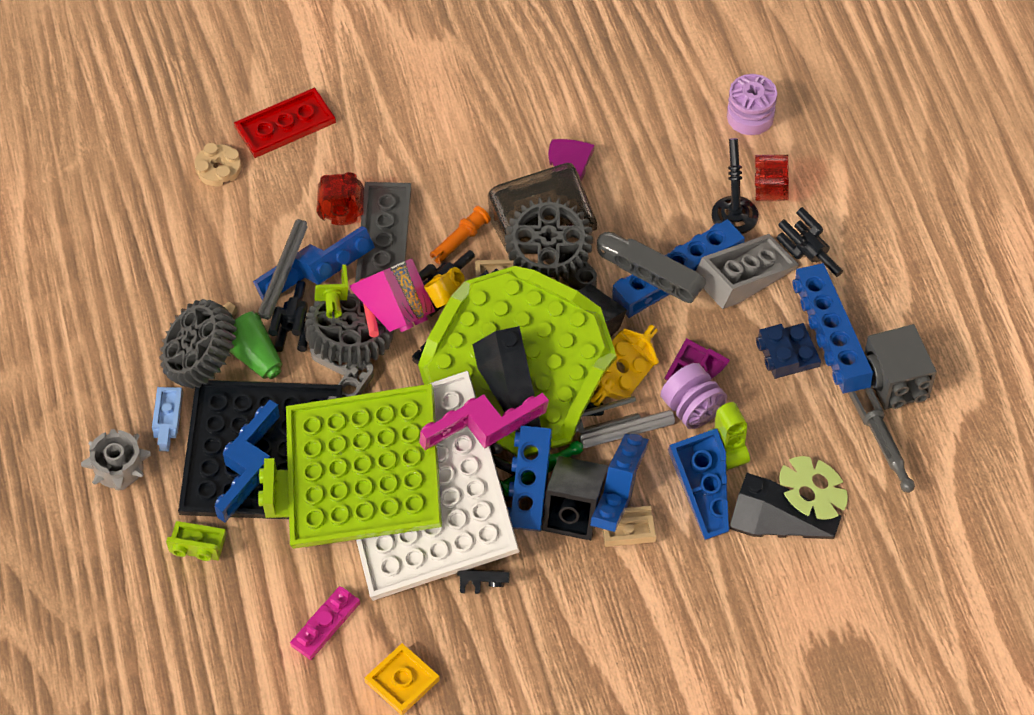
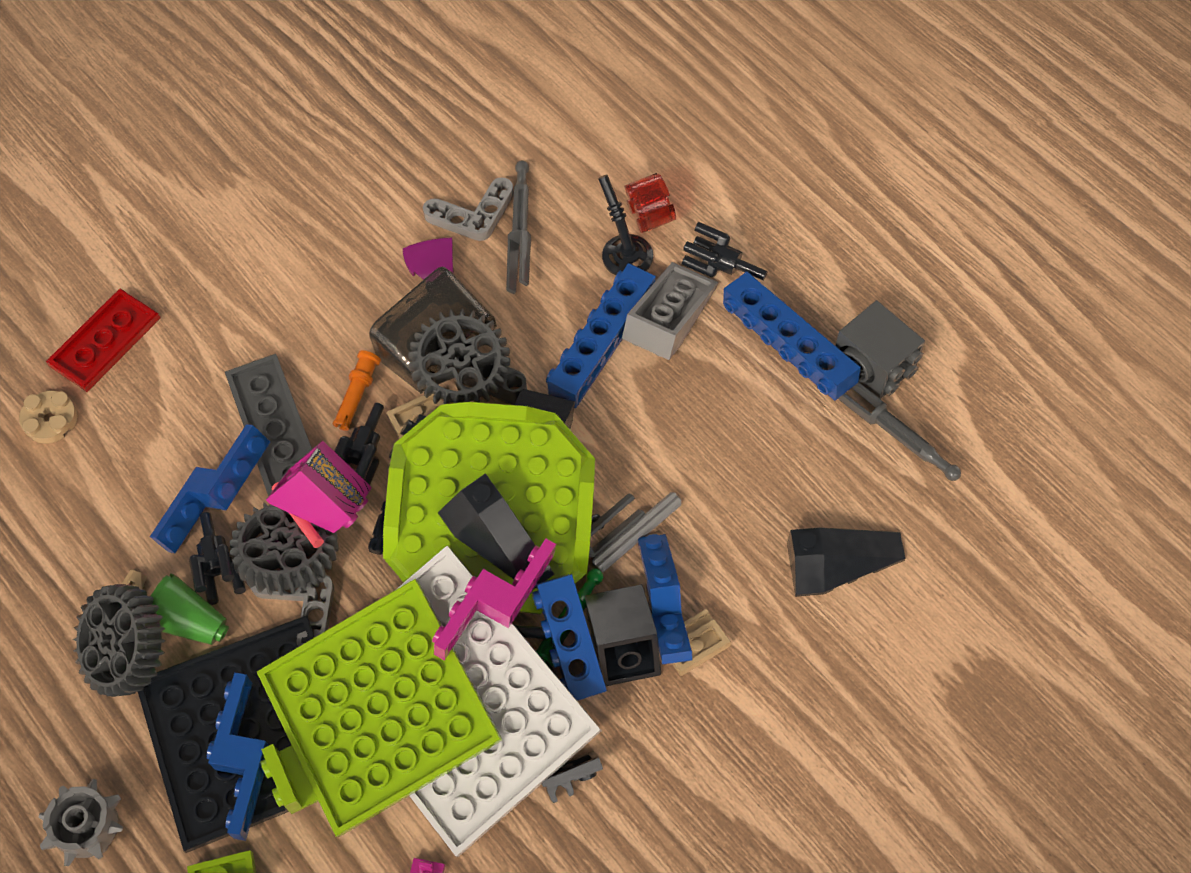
camera: 25 degrees left, 5 degrees up
light blue hinge [152,387,183,451] -> none
dark grey axle [258,219,308,320] -> none
lime bracket [314,264,348,318] -> none
clear red brick [316,172,364,225] -> none
yellow piece [424,267,465,308] -> none
yellow plate [591,325,659,406] -> none
dark grey piece [597,232,706,303] -> none
lavender wheel [660,363,727,429] -> none
magenta brick [664,338,730,381] -> none
blue wedge [668,428,729,540] -> none
lime piece [708,402,750,471] -> none
lavender wheel [727,74,777,135] -> none
dark blue plate [756,323,821,379] -> none
yellowish green piece [779,456,848,520] -> none
none -> light grey beam [423,177,514,241]
none -> dark grey piece [506,160,531,294]

